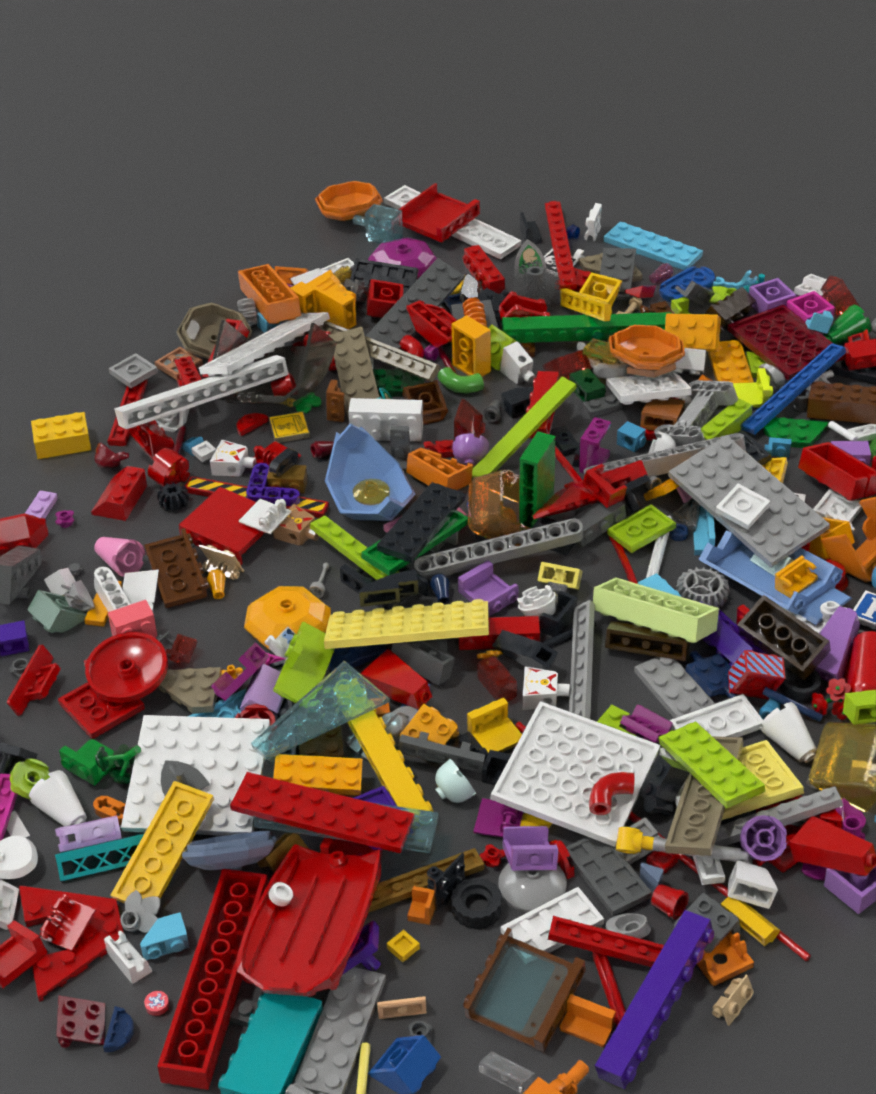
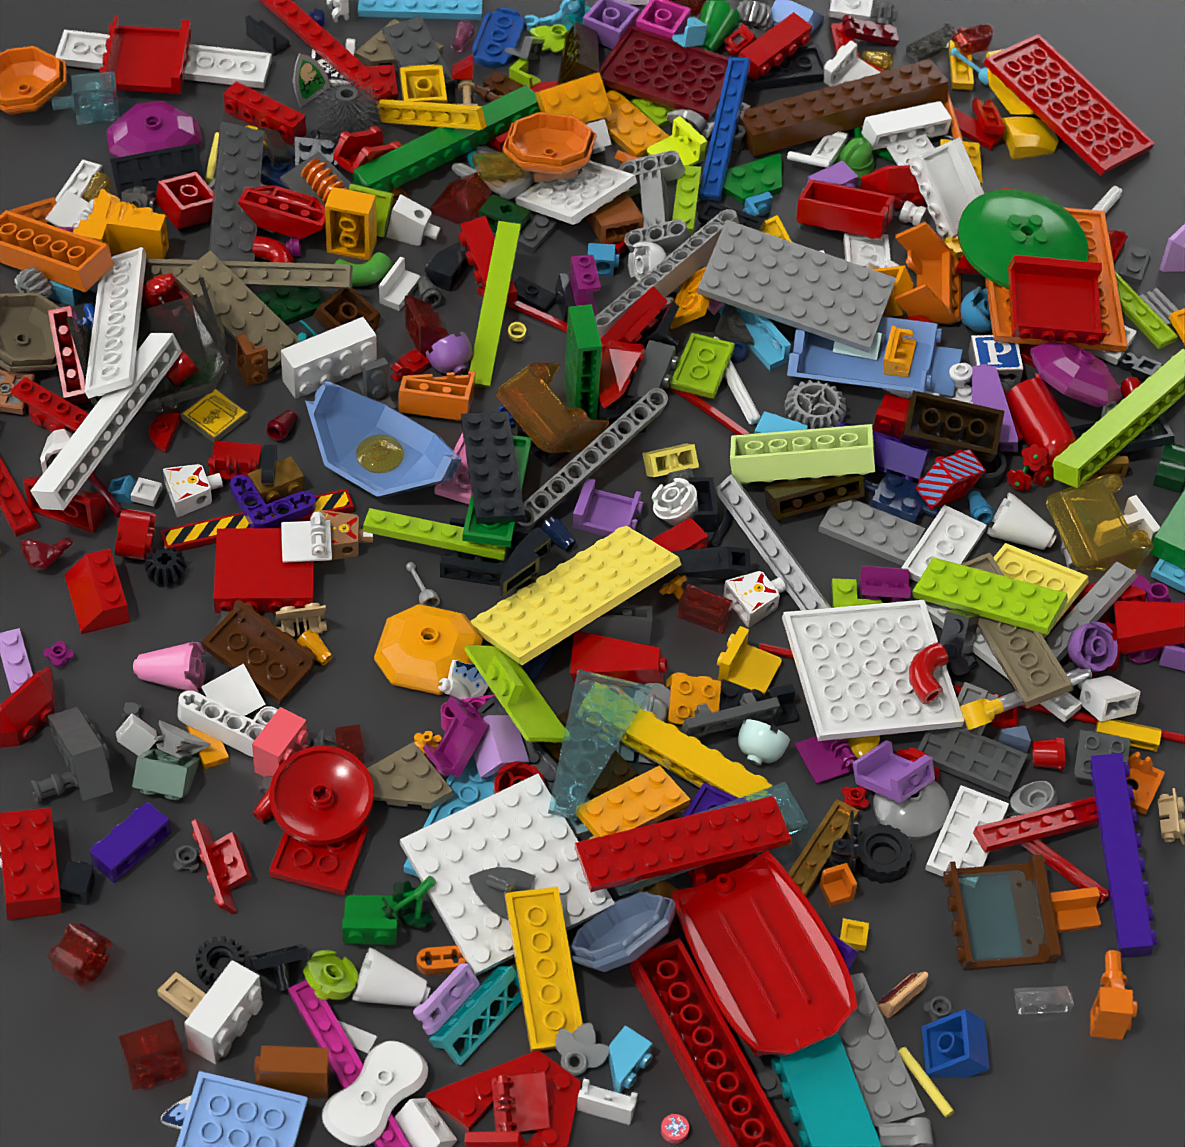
camera: 40 degrees left, 10 degrees up
white tile [269,882,293,906] -> none
dark red bar [437,346,457,374] -> none
red panel [582,464,627,508] -> none
white plate [716,483,770,530] -> none
dark blue bar [762,687,823,722] -> none
none -> white panel [379,257,421,311]

